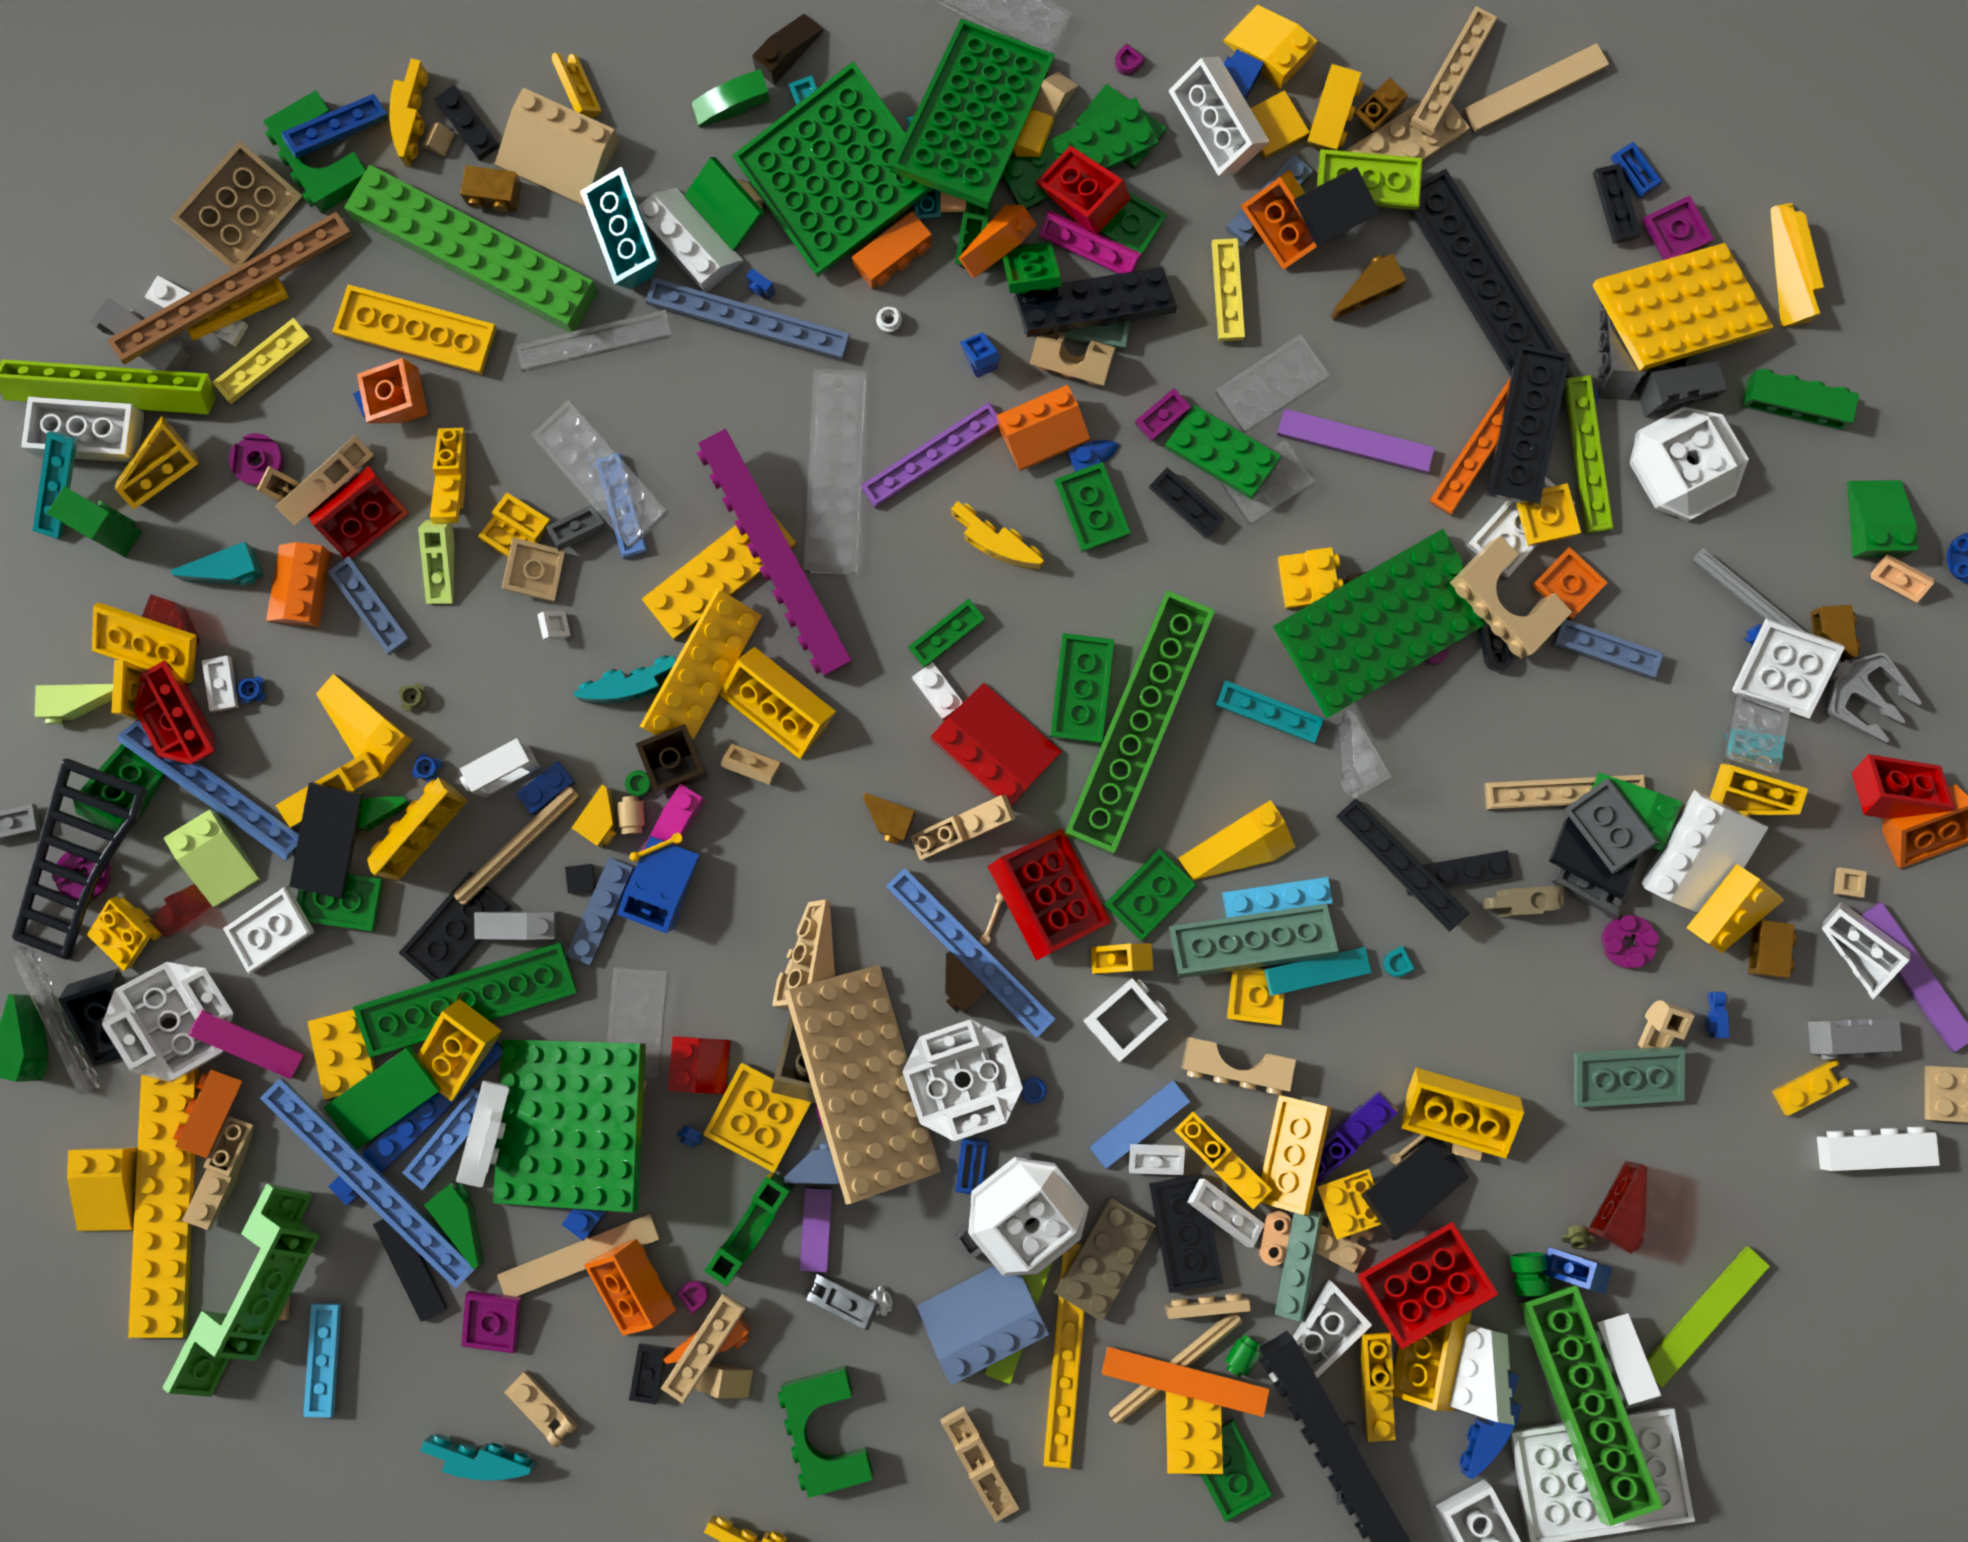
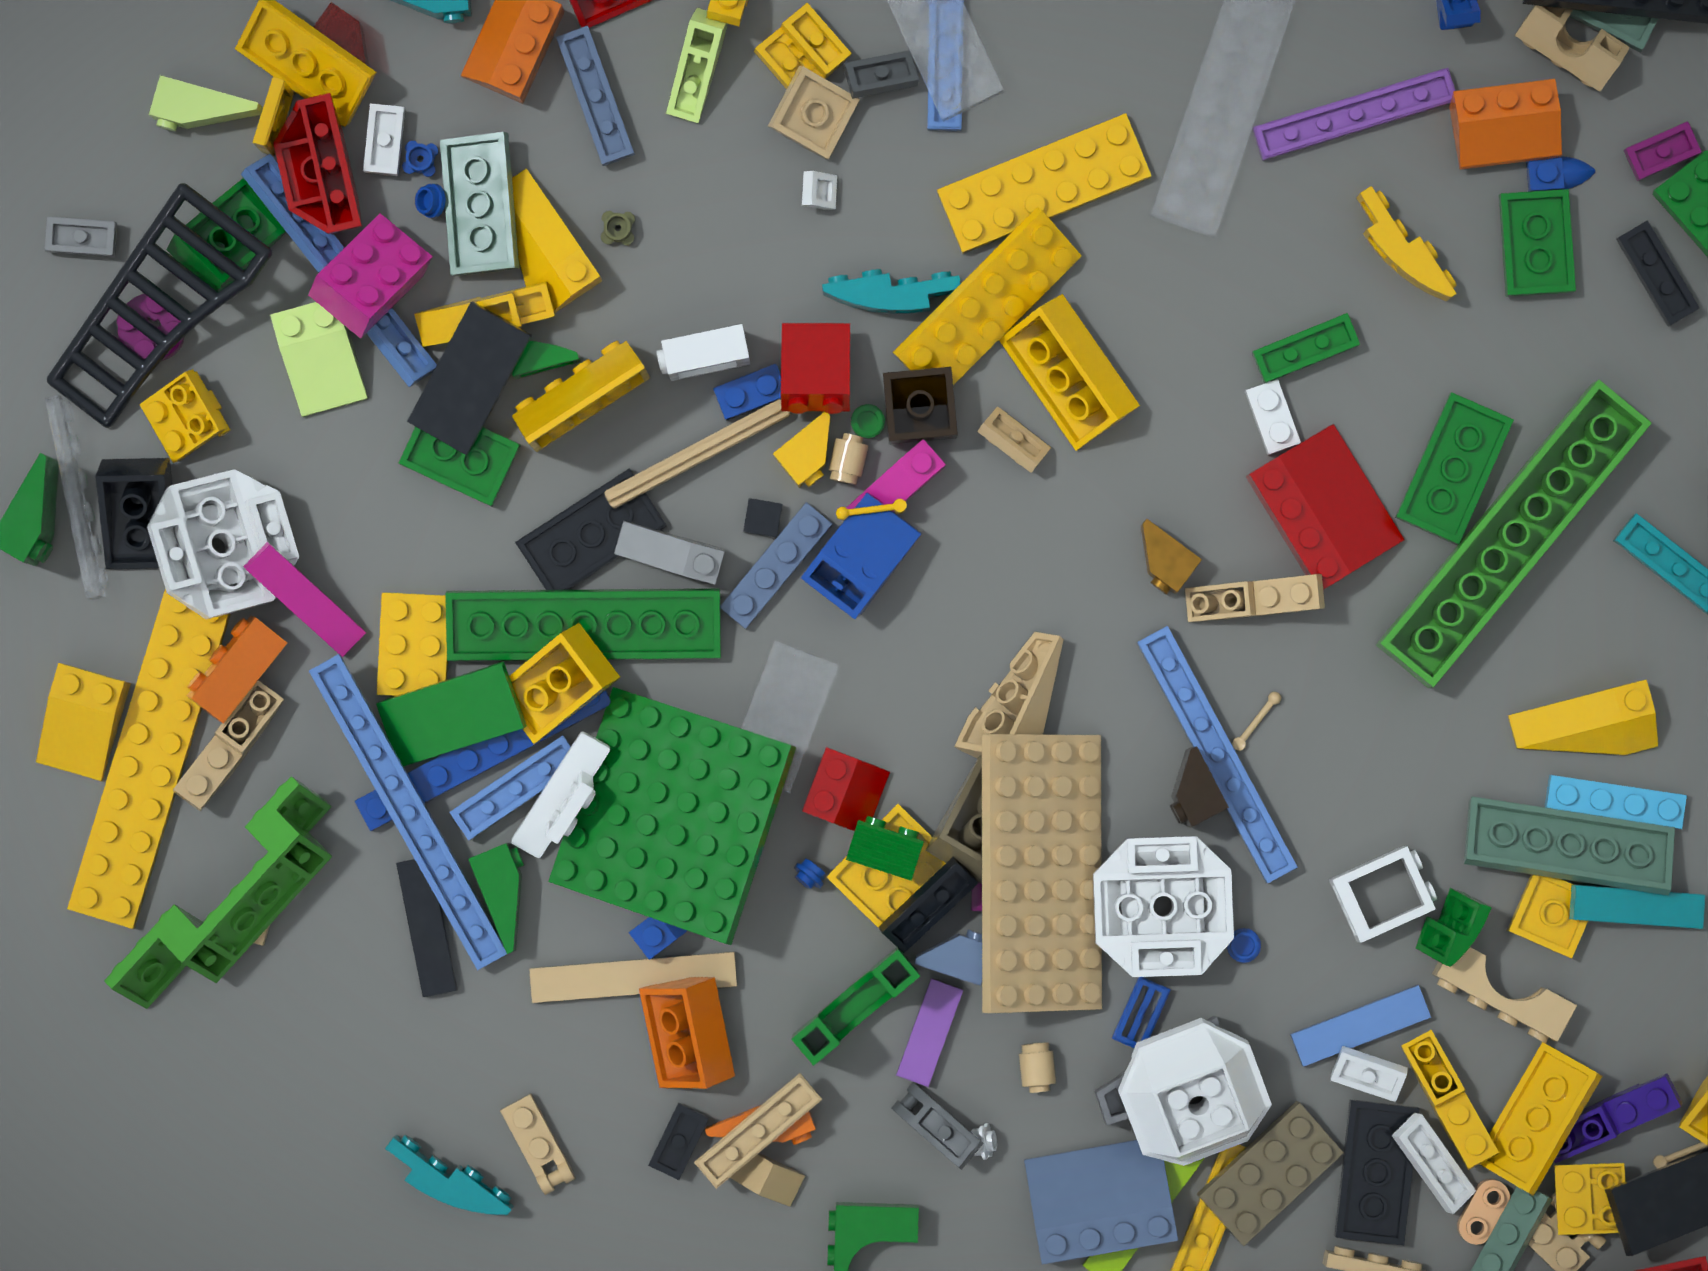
camera: 20 degrees right, 5 degrees up
clear red slope [150,884,211,938] -> none
white tile [223,887,315,974] -> none
medium azure plate [303,1303,342,1418] -> none
blue plate [412,753,443,783] -> none
magenta plate [461,1291,522,1353] -> none
magenta tile [676,1280,709,1314] -> none
magenta brick [696,428,852,677] -> none
red slope [987,829,1111,961] -> none
yellow slope [1091,943,1153,974] -> none
green tile [1104,848,1197,942] -> none
none -> dark pink brick [308,213,433,339]
none -> blue plate [415,184,446,218]
none -> plate [440,132,519,276]
none -> red brick [781,323,850,414]
none -> green brick [846,816,924,881]
none -> black plate [879,857,979,953]
none -> tan brick [1019,1042,1056,1093]
none -> green slope [1416,888,1492,967]

